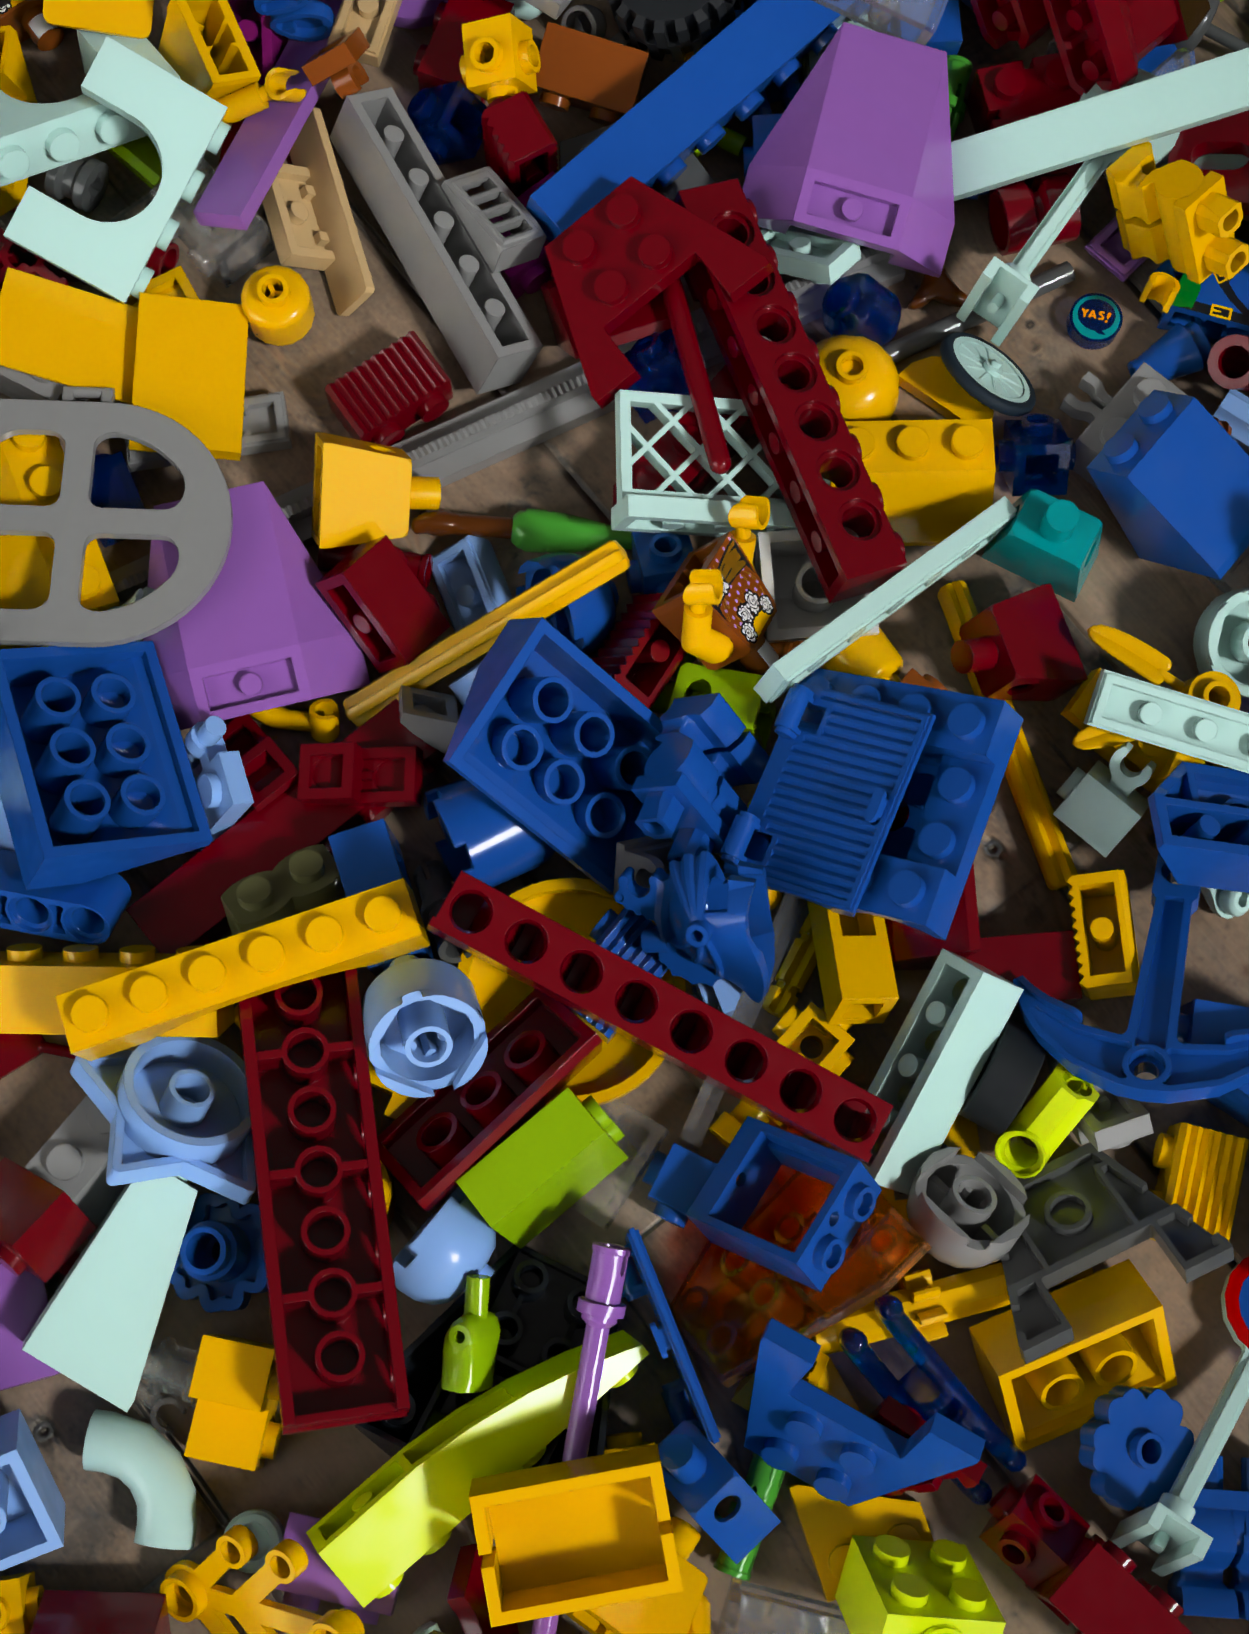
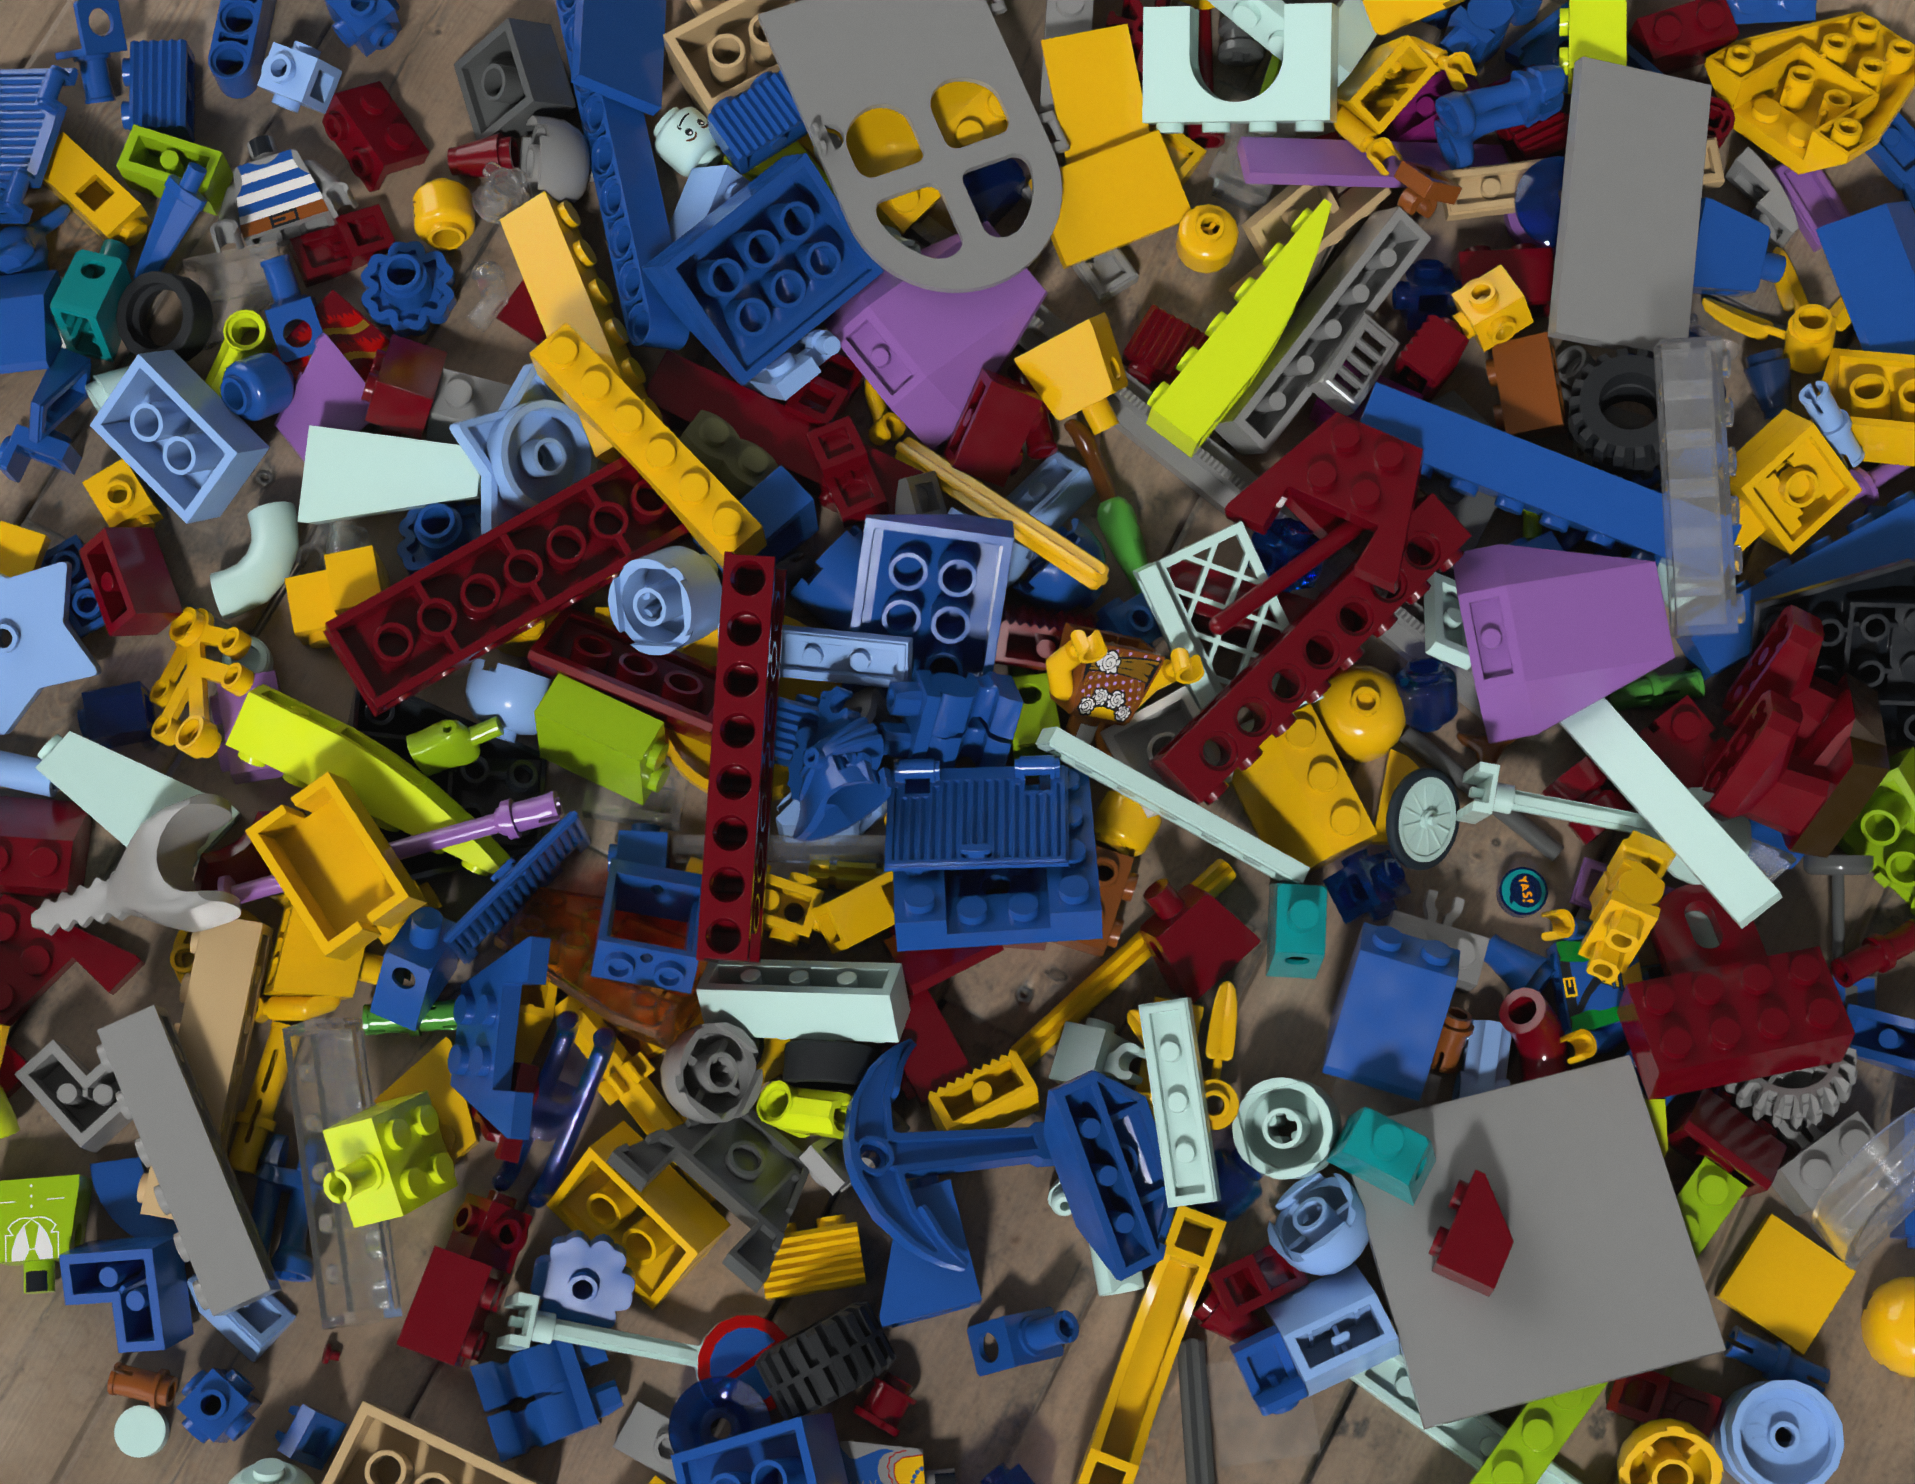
camera: 65 degrees right, 0 degrees up
none -> light blue tile [718,622,913,688]
none -> neon yellow slope [1146,198,1332,458]

